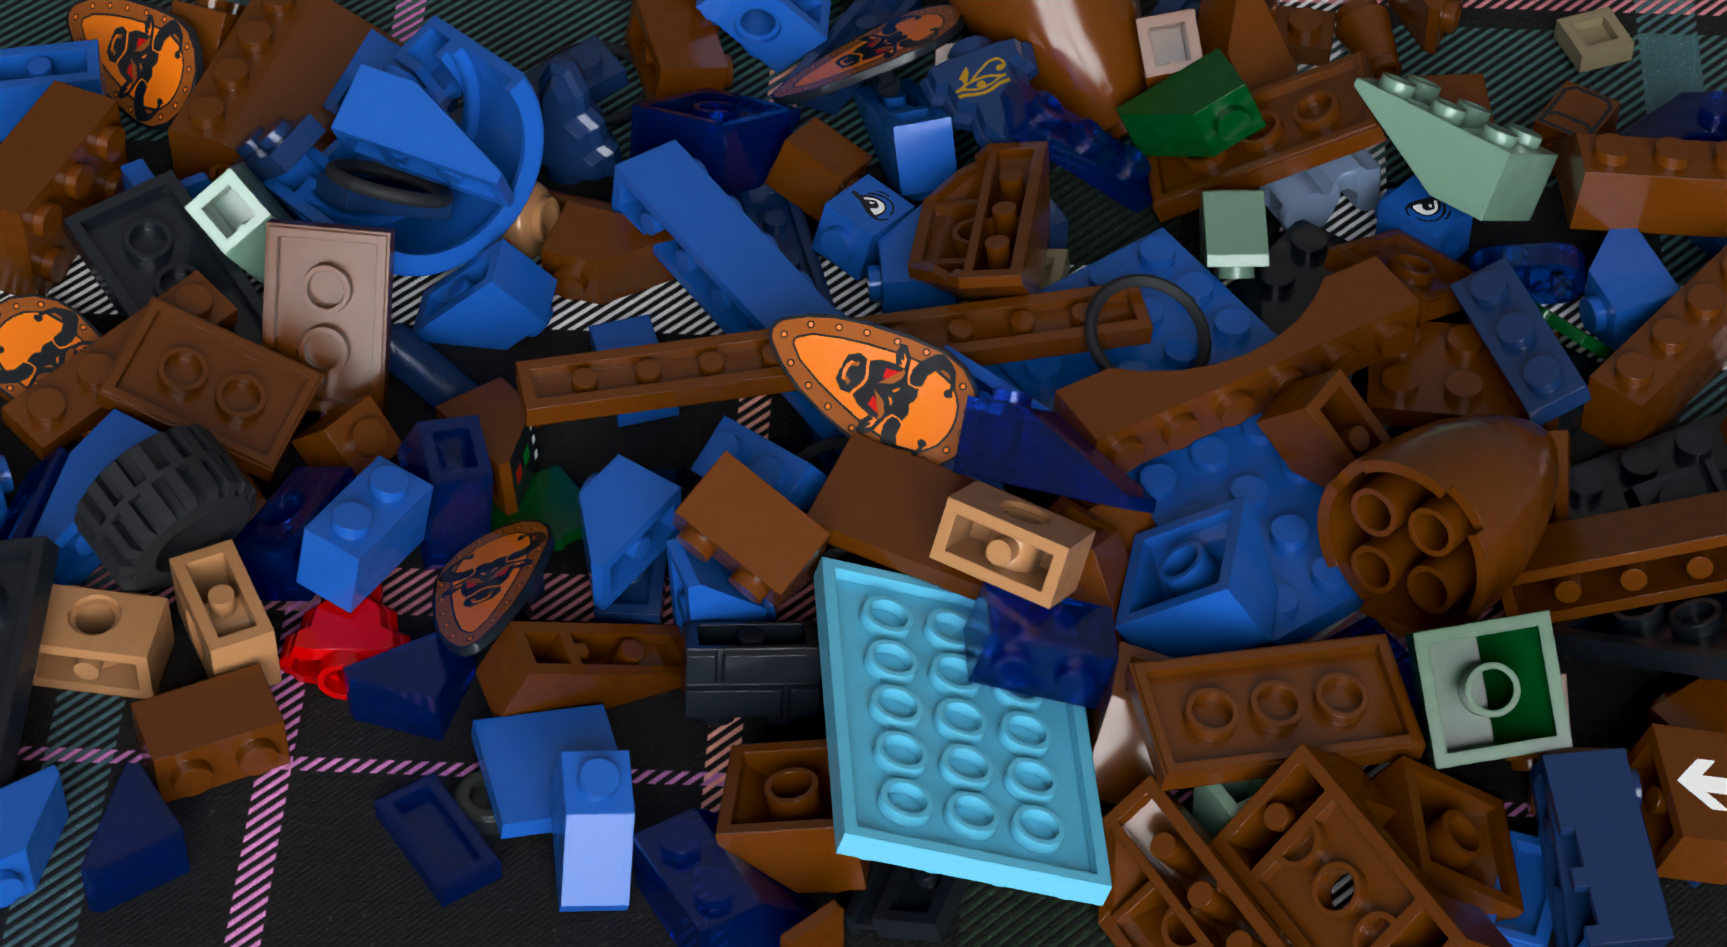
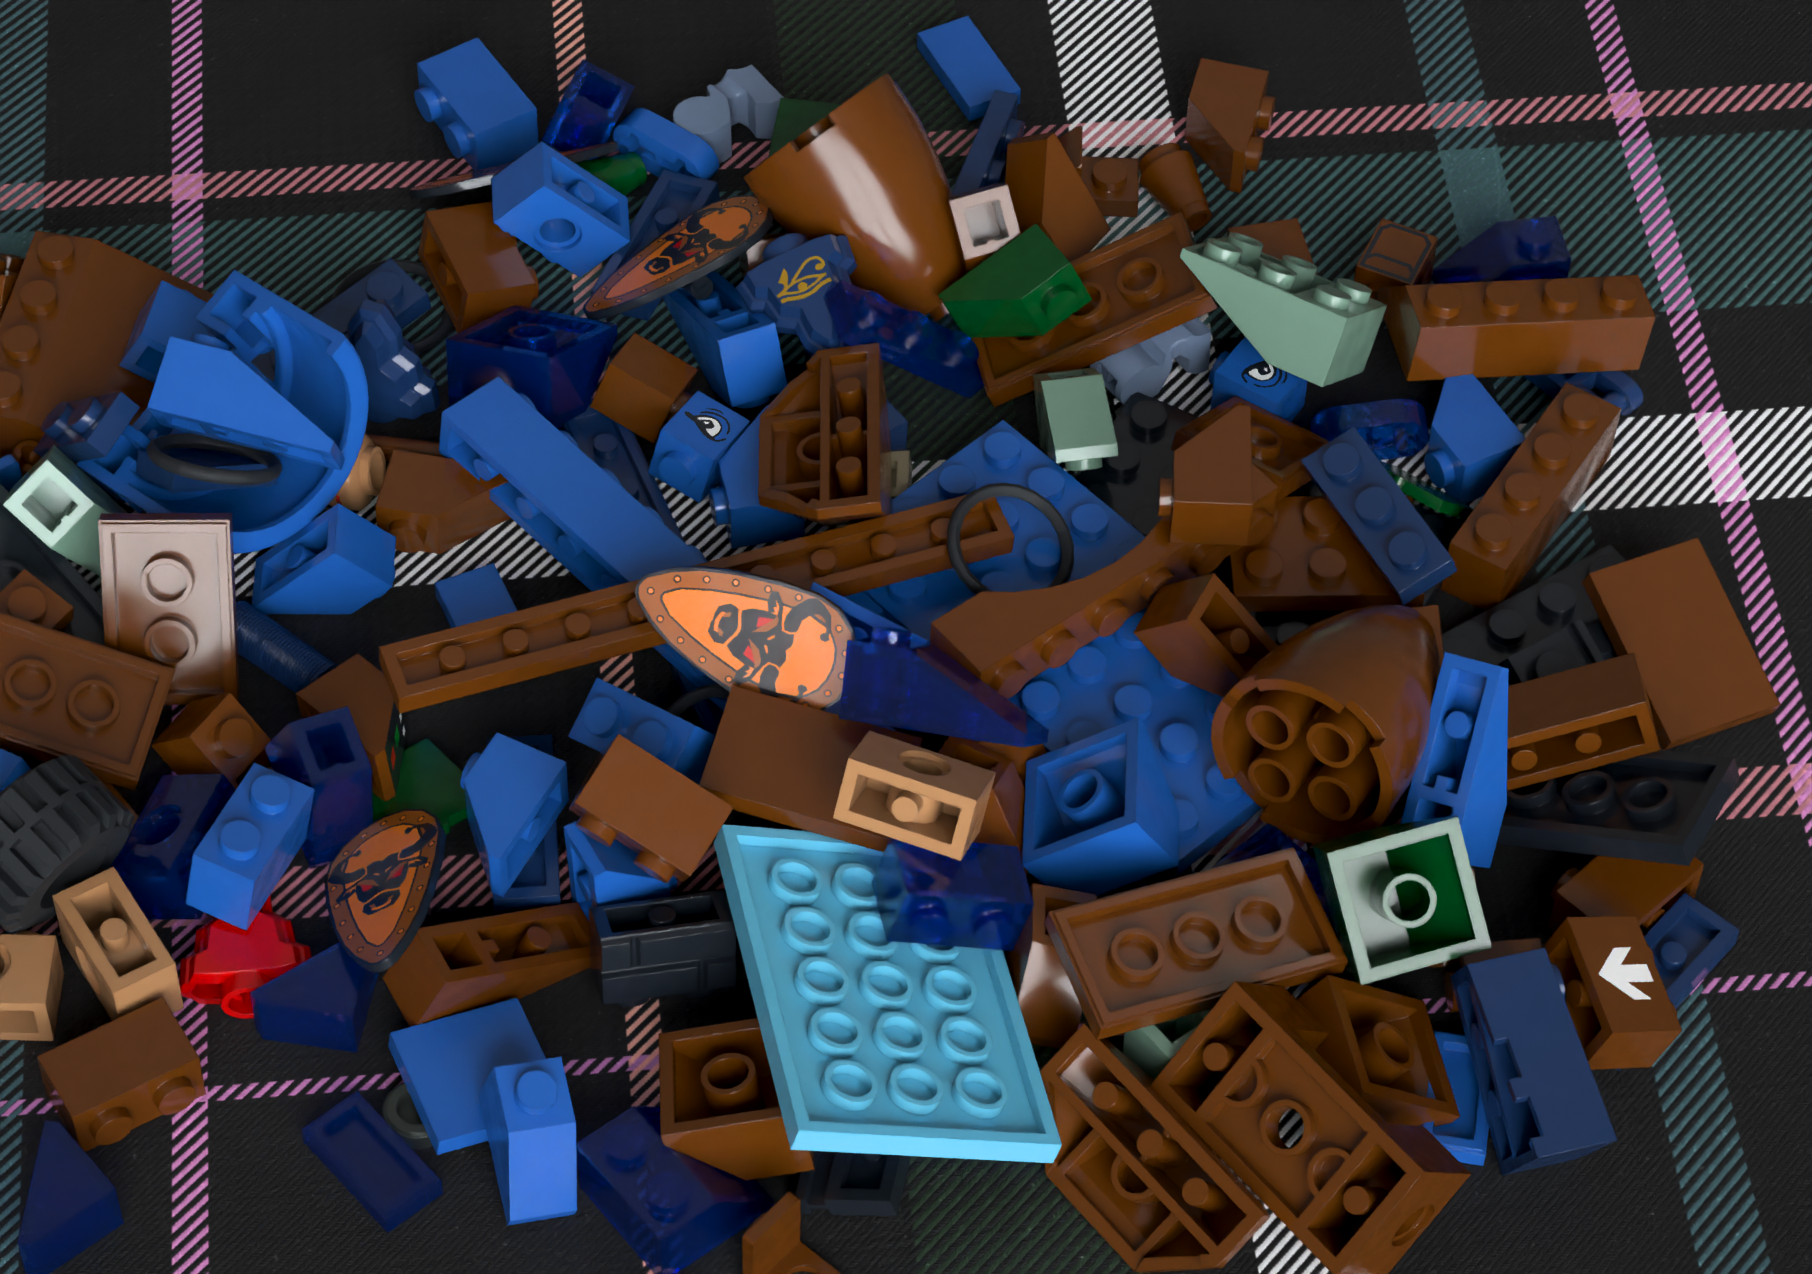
camera: 10 degrees left, 5 degrees up
dark tan plate [1554,7,1635,73] -> none
none -> reddish brown slope [1157,405,1253,546]
none -> blue slope [1401,652,1509,868]

